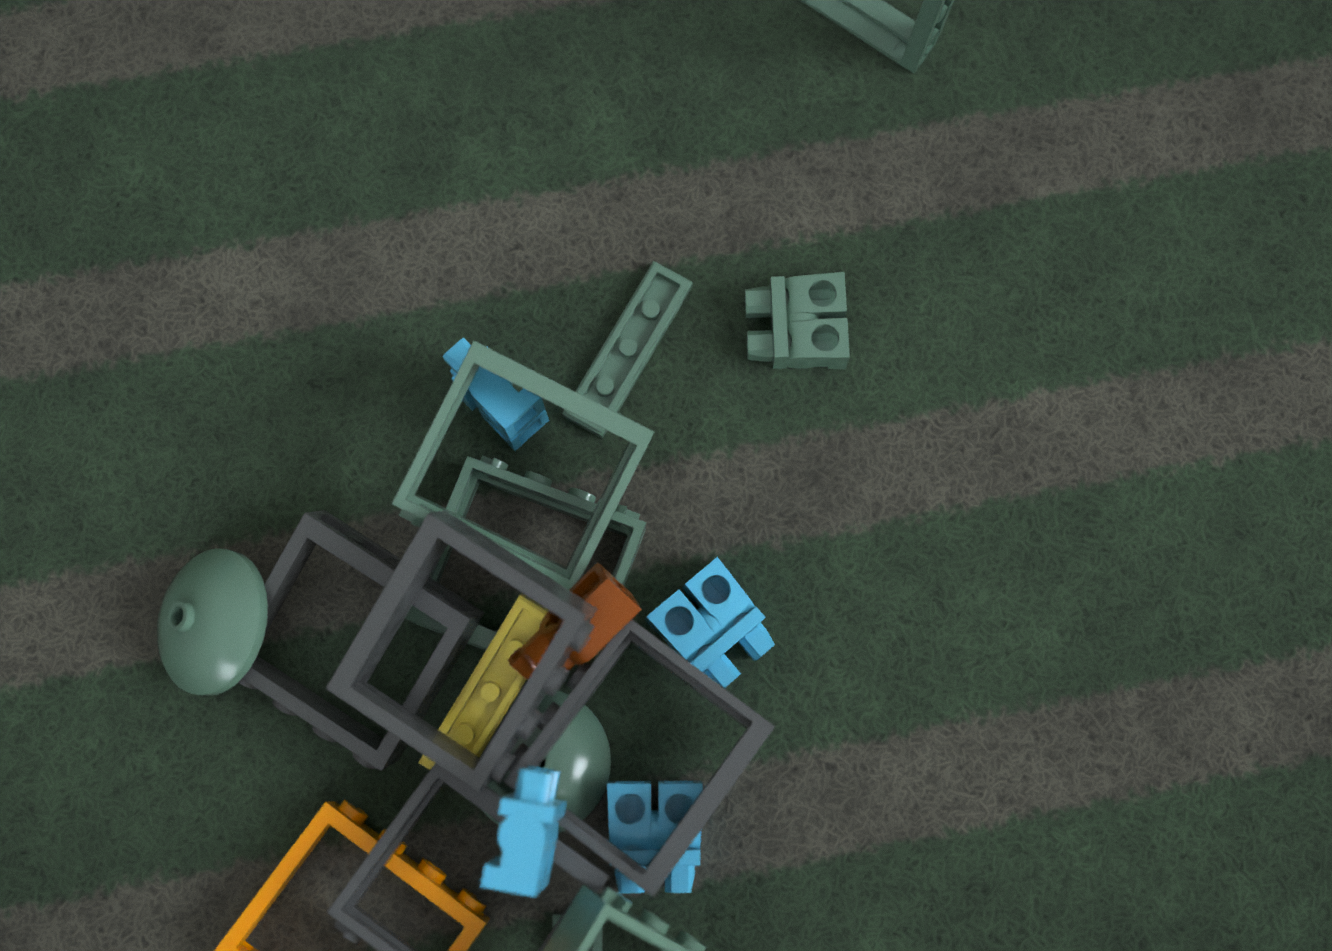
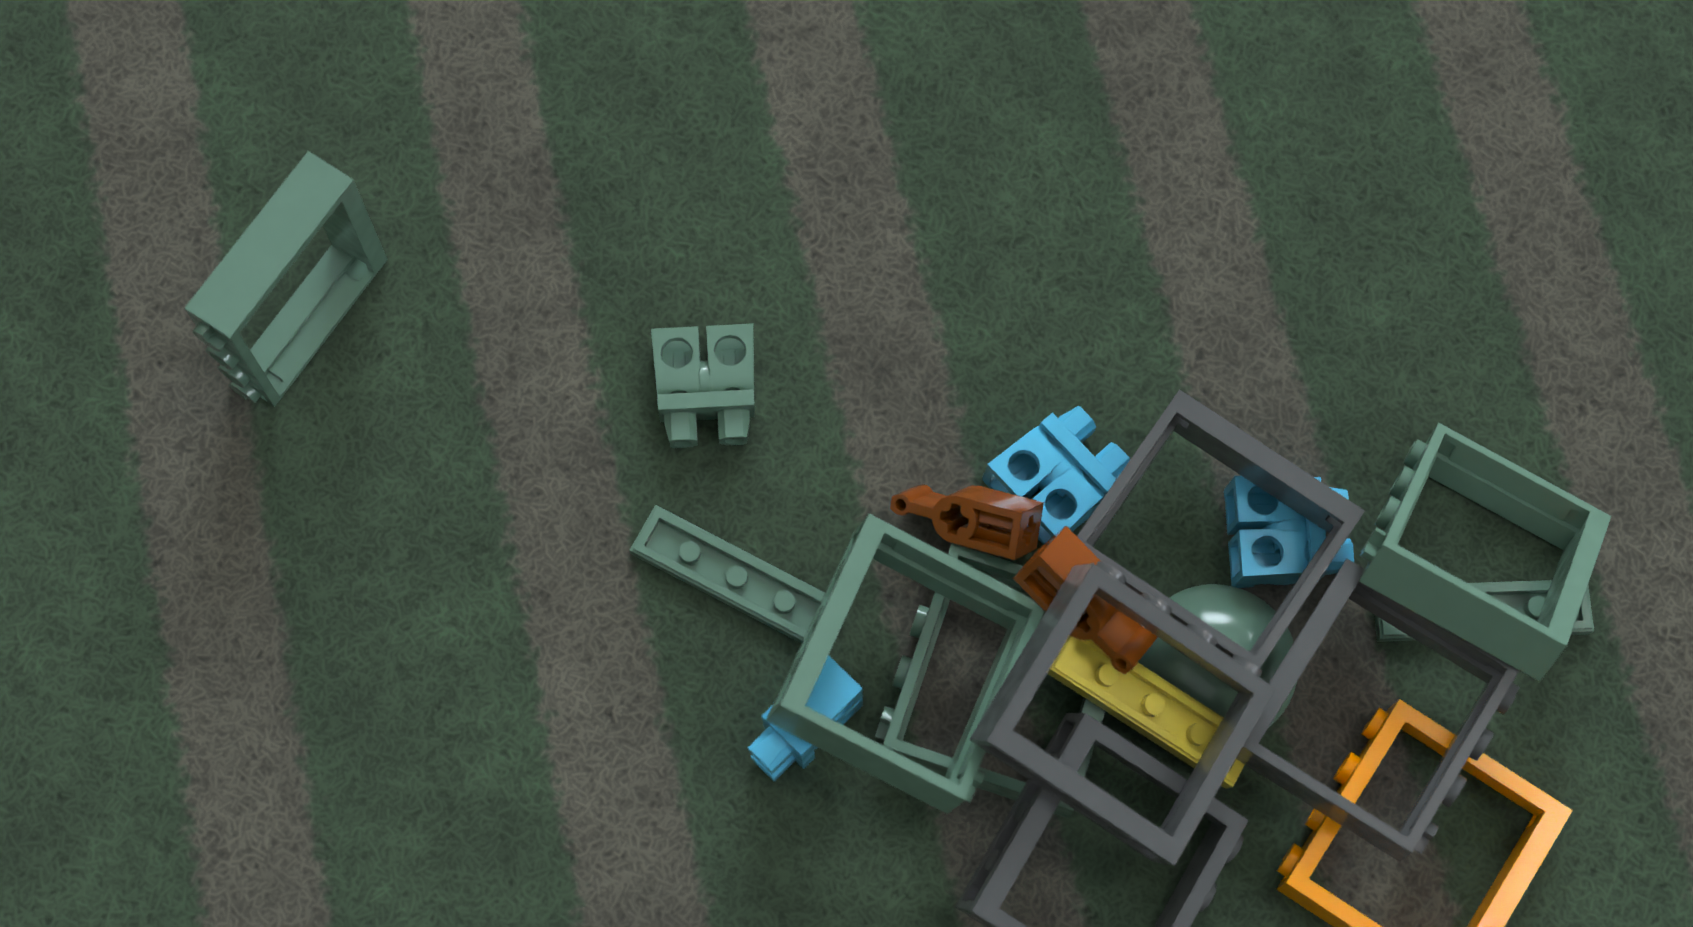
camera: 90 degrees left, 5 degrees down
medium azure hips [480,765,567,897] -> none
none -> dark orange piece [890,484,1044,560]

